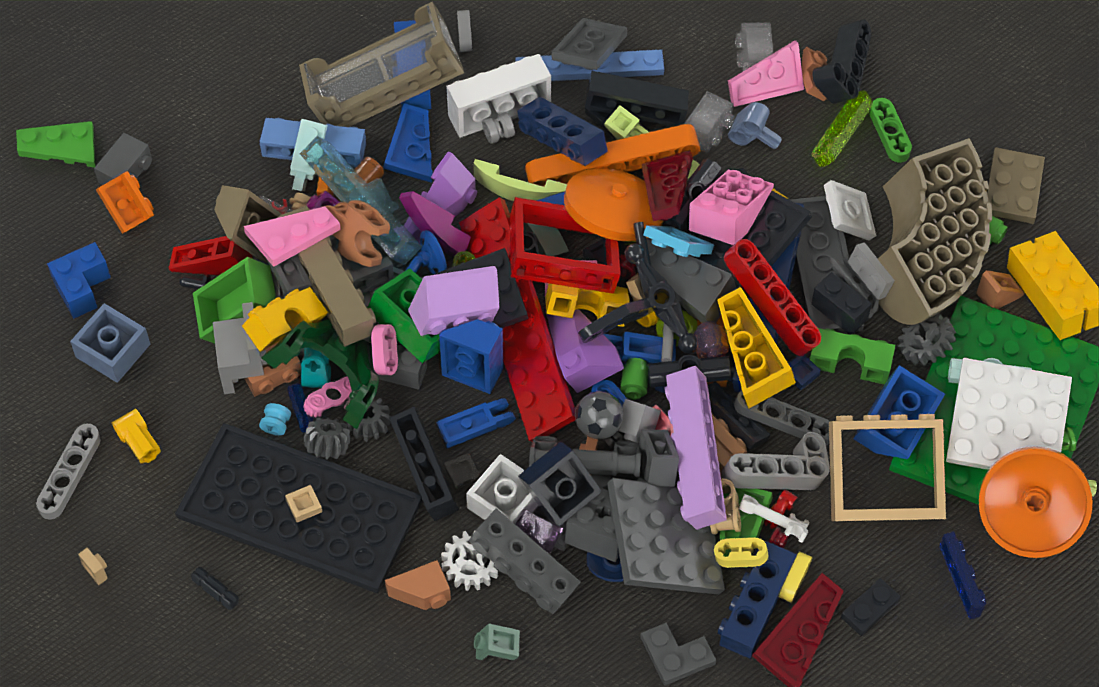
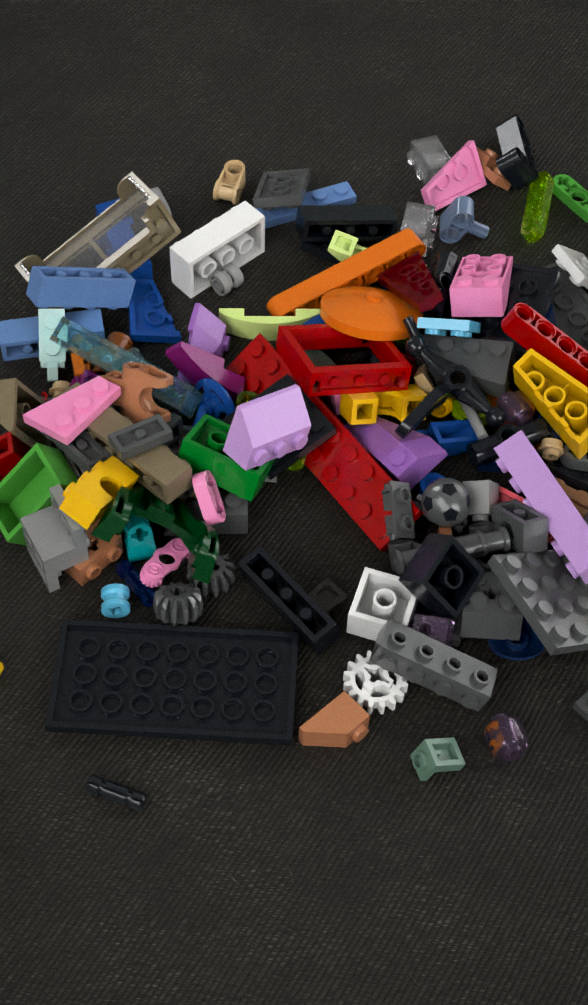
camera: 20 degrees left, 5 degrees down
tan plate [285,485,322,522] -> none
blue hinge [436,398,515,448] -> none
blue slope [439,319,503,394] -> none
dark blue brick [517,96,608,166] -> none
bright green brick [620,358,648,400] -> none
none -> medium blue brick [26,266,136,310]
none -> dark grey plate [108,414,173,461]
none -> tan piece [213,160,246,205]
none -> dark grey hinge [381,481,415,541]
none -> clear purple head [484,713,529,762]
none -> tan plate [537,438,564,461]

